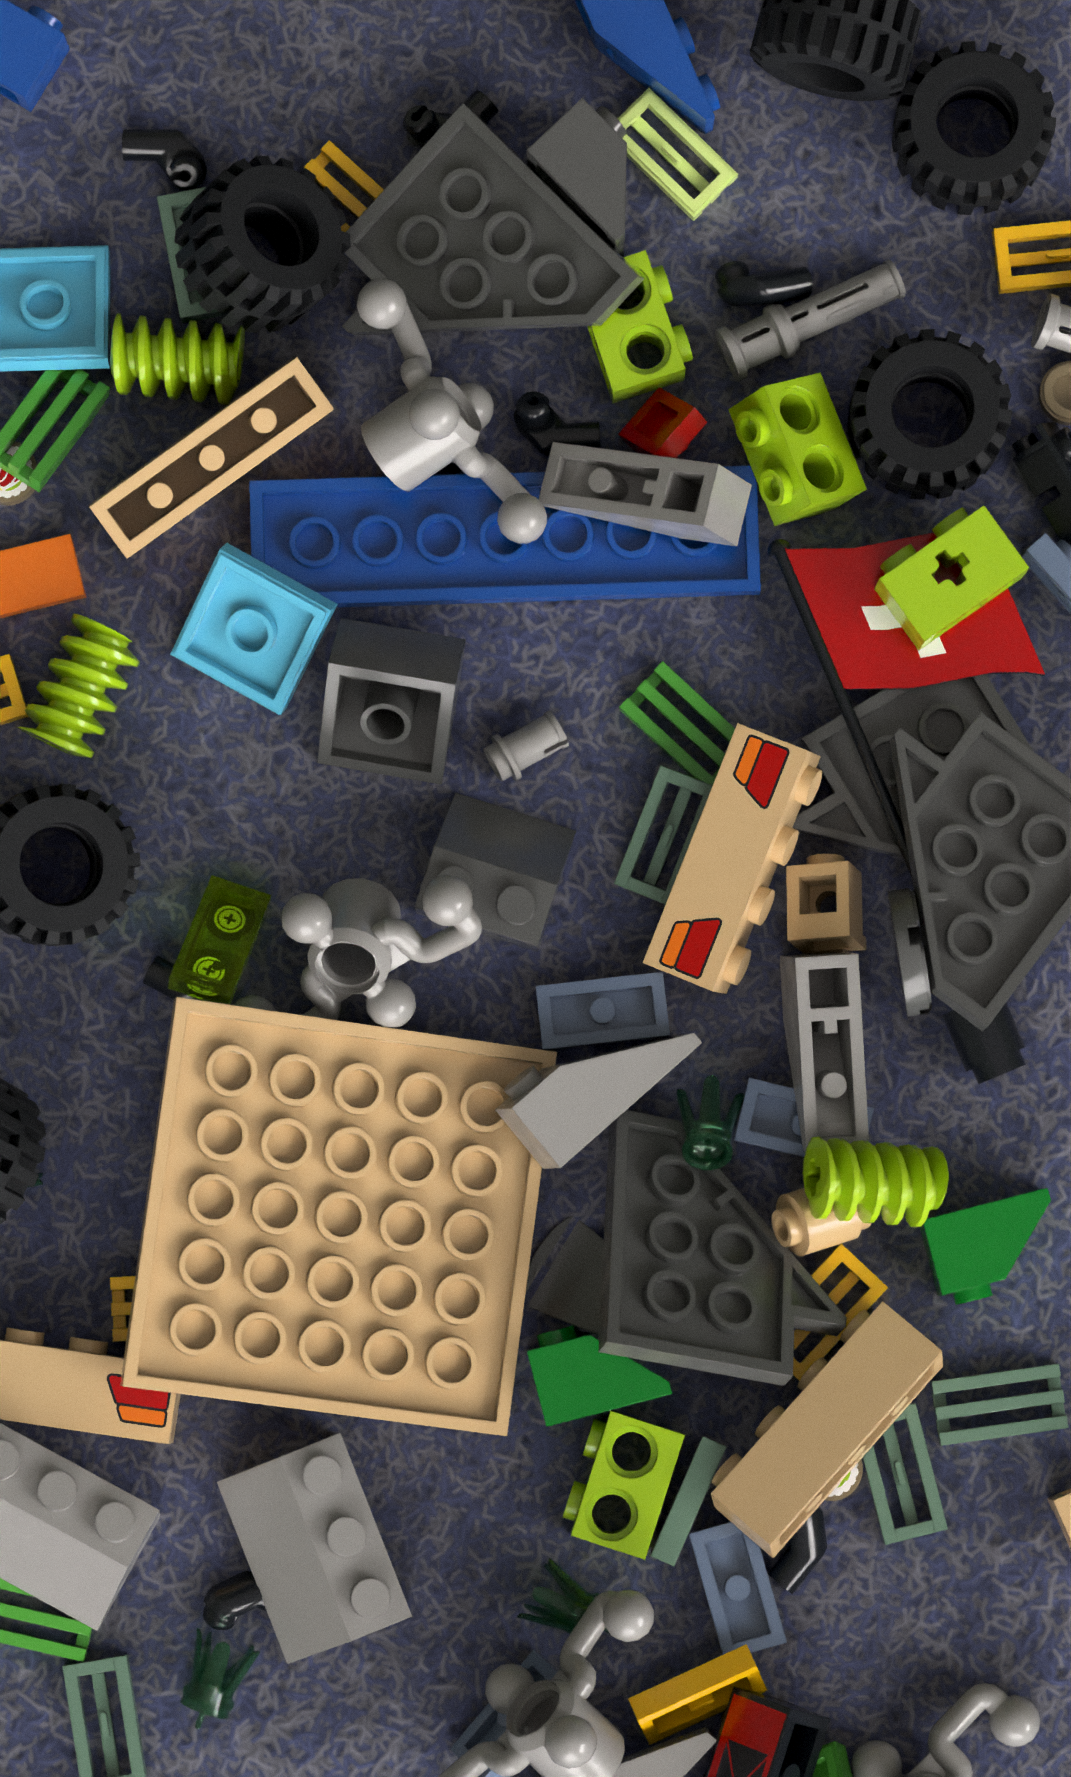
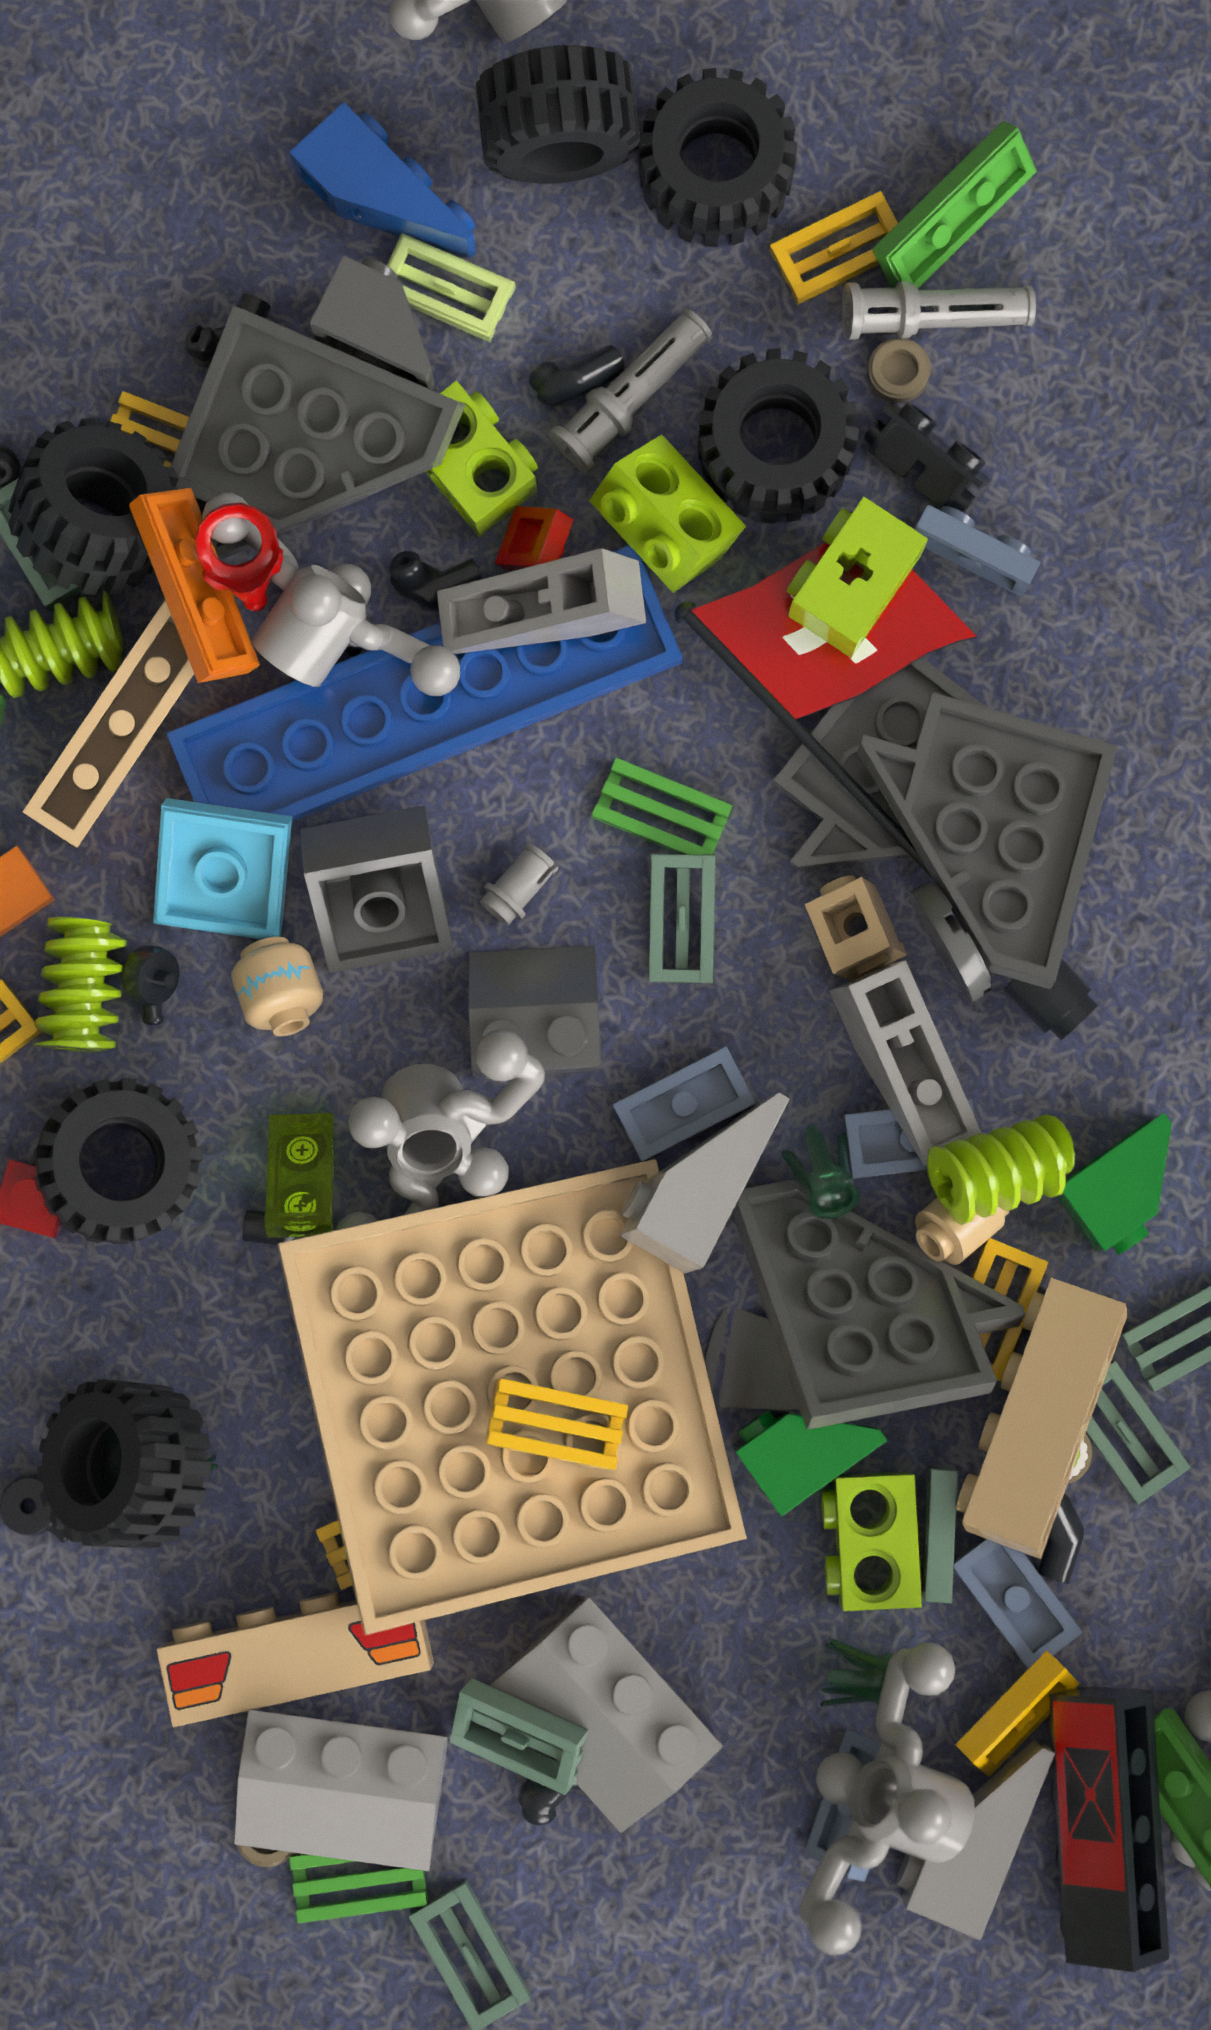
camera: 20 degrees left, 0 degrees up
clear green piece [180,1628,260,1729] -> none
tan brick [643,723,822,994] -> none
none -> black piece [122,946,180,1025]
none -> orange tile [129,488,260,683]
none -> red piece [195,502,283,612]
none -> tan head [231,937,323,1036]
none -> sand green tile [449,1678,588,1795]
none -> yellow tile [484,1378,628,1470]

